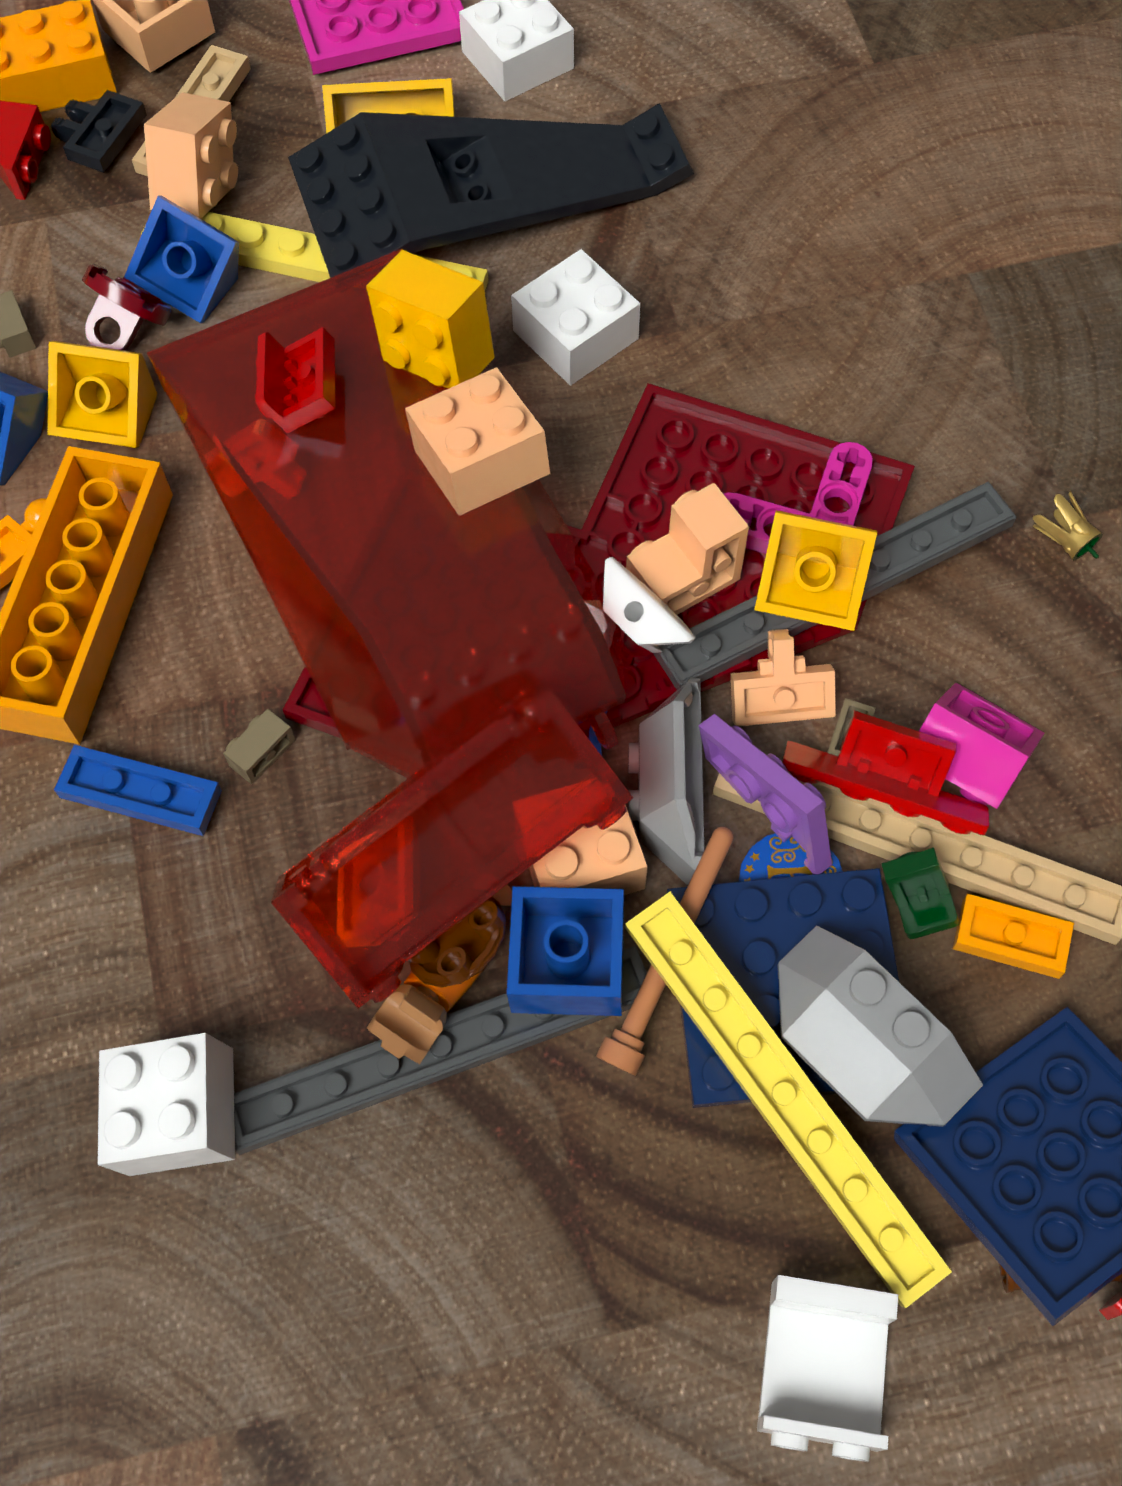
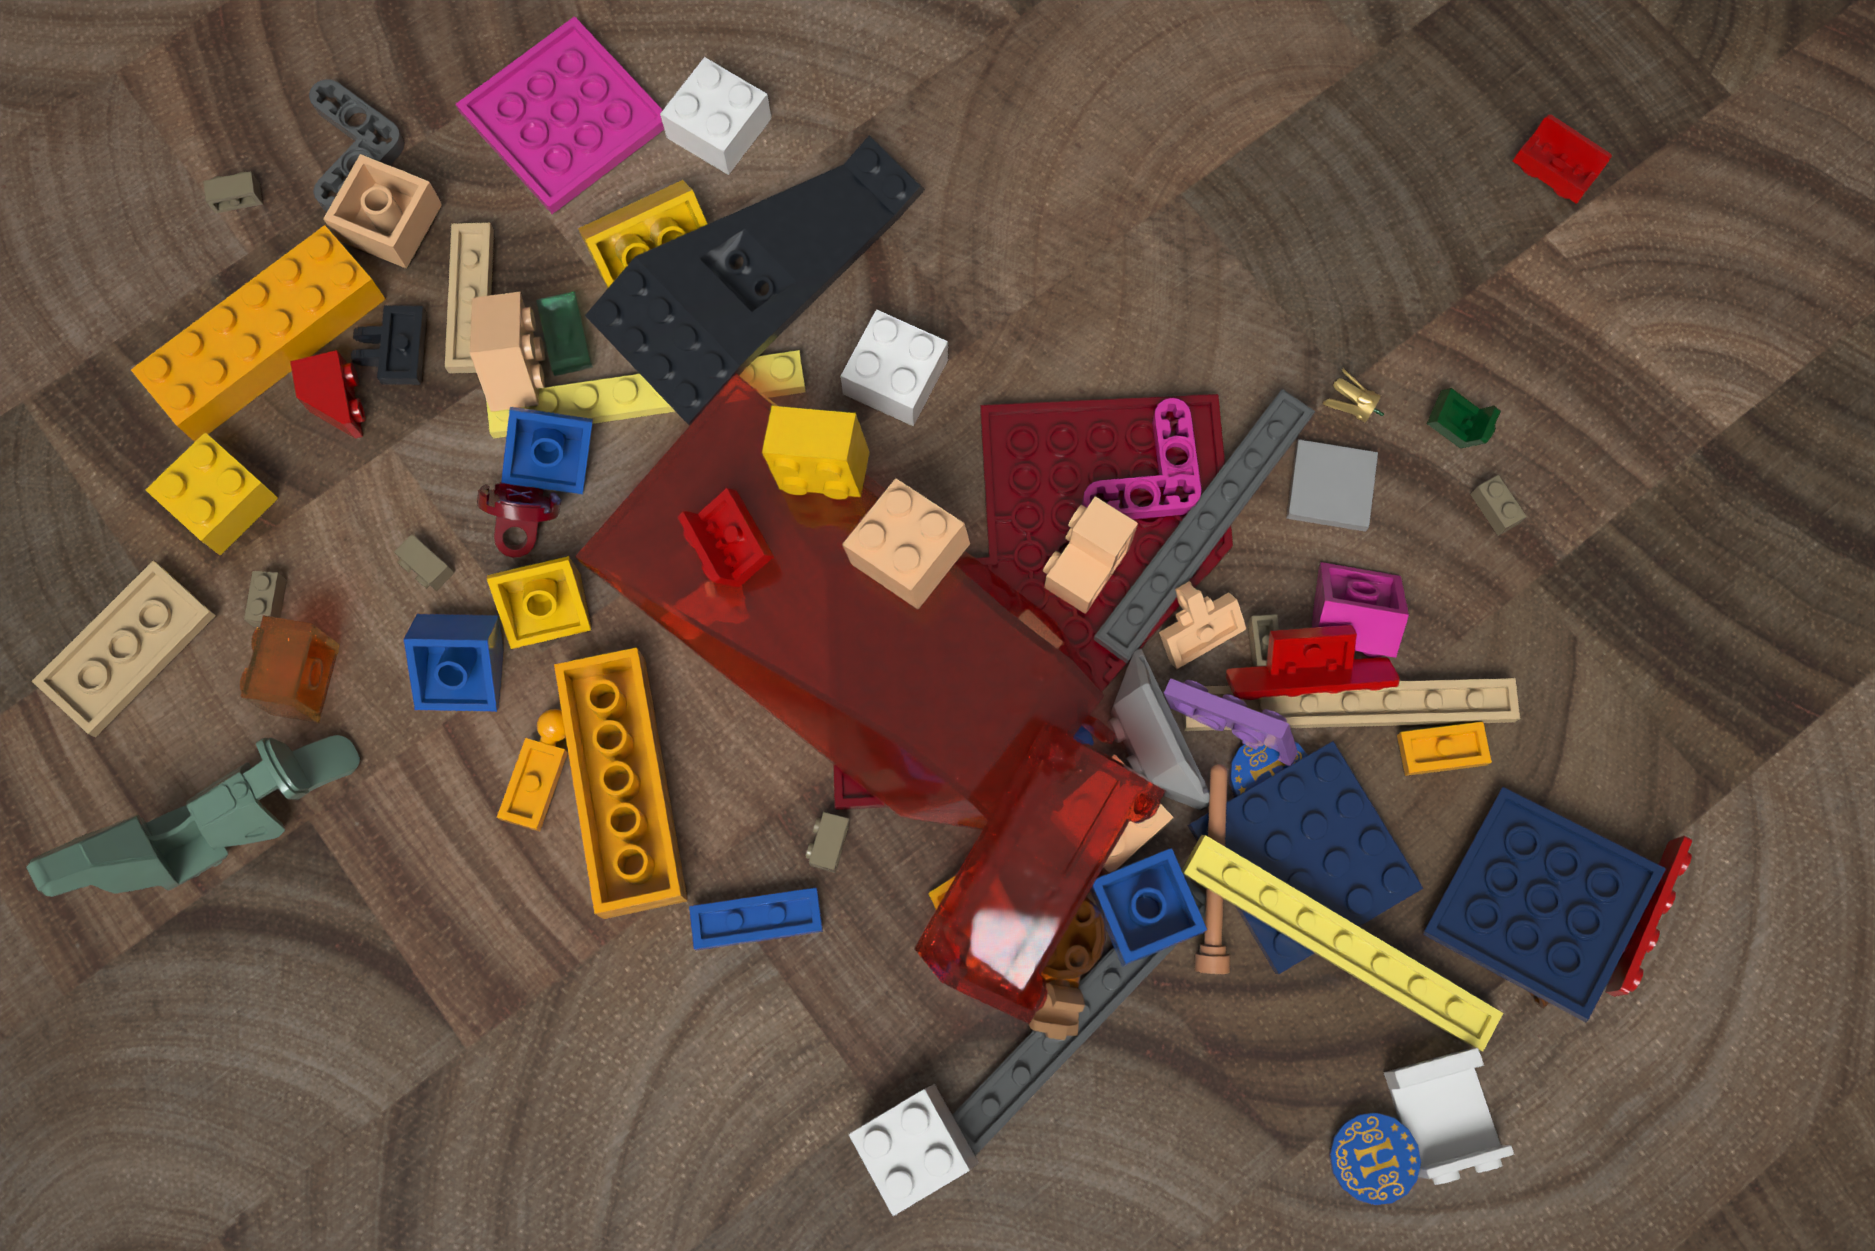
camera: 25 degrees left, 10 degrees up
white piece [603,557,696,653] -> none
yellow slope [754,510,877,631] -> none
light grey wedge [778,926,983,1127] -> none
dark green bracket [881,848,960,939] -> none
none -> clear green plate [536,291,593,376]
none -> light grey tile [1286,440,1378,532]
none -> blue tile [1329,1113,1421,1205]

